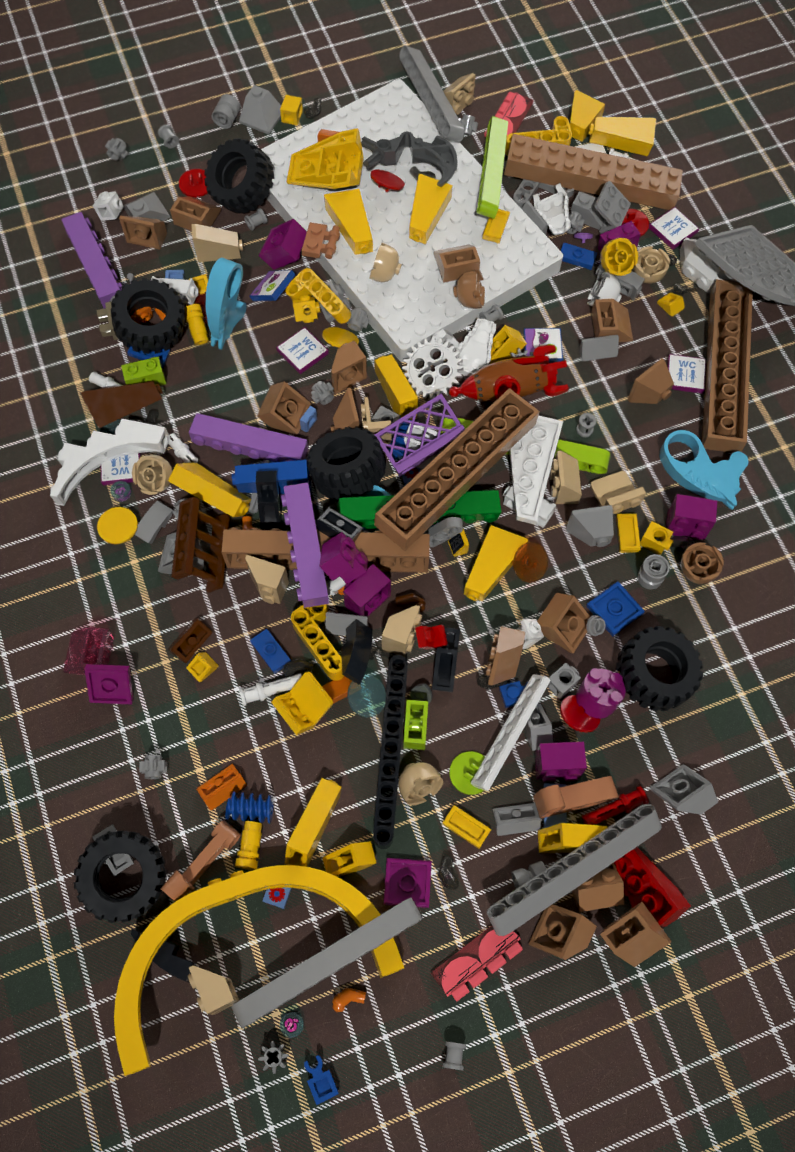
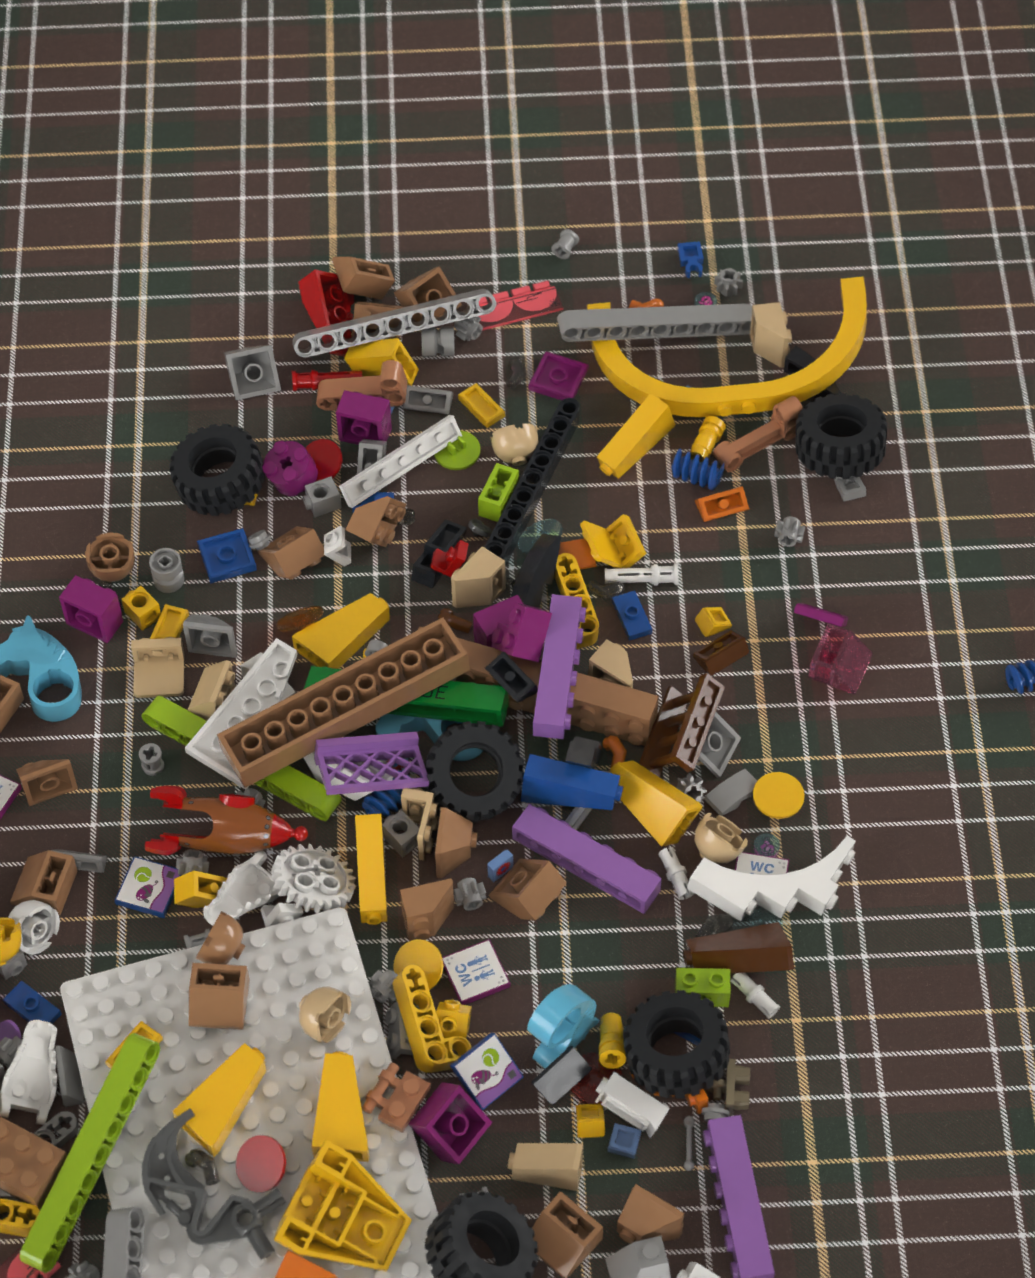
camera: 160 degrees left, 10 degrees down
yellow slope [322,841,377,877] -> none

